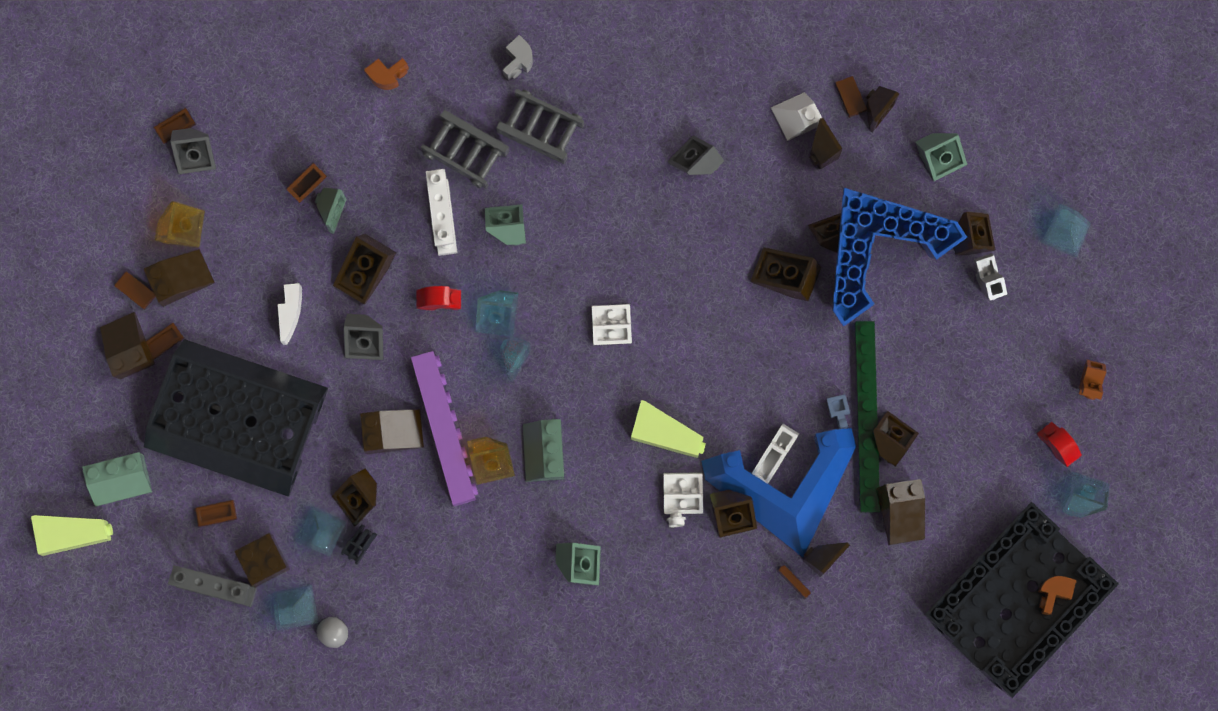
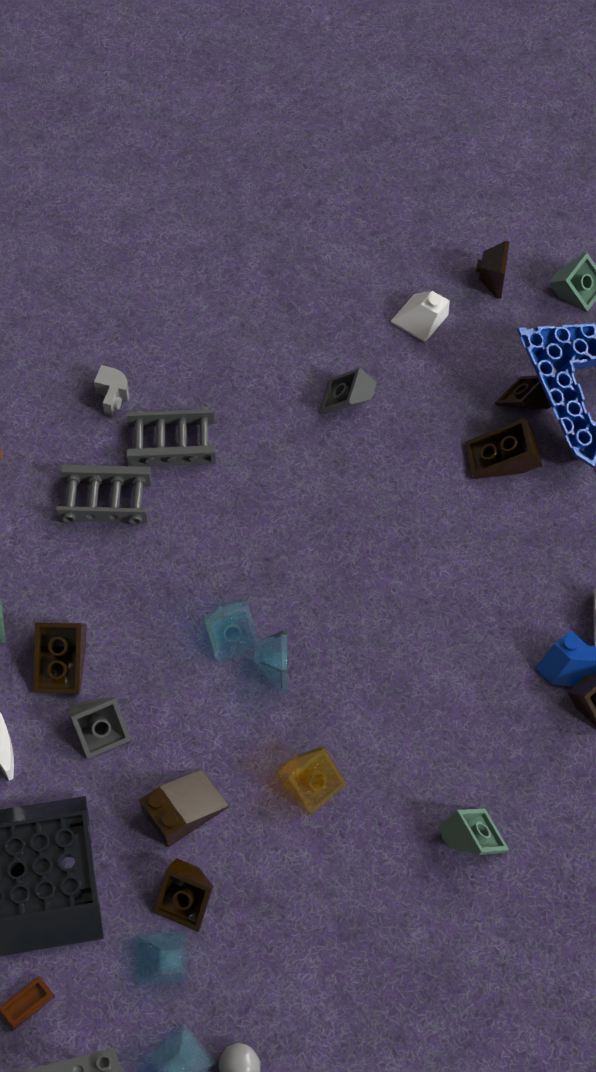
camera: 30 degrees left, 20 degrees down
dark brown brick [234,533,290,588] -> none
black arm [341,524,378,565] -> none
medium lavender brick [411,351,478,506] -> none
red brick [416,286,461,310] -> none
white fence [426,169,457,256] -> none
sand green slope [485,204,526,245] -> none
sand green slope [523,419,565,482] -> none
white slope [592,304,632,345] -> none
yellowish green slope [631,400,706,458] -> none
white slope [664,473,703,514] -> none
white plate [667,513,686,527] -> none
dark brown slope [809,117,842,169] -> none
reddish brown tile [835,76,867,118] -> none

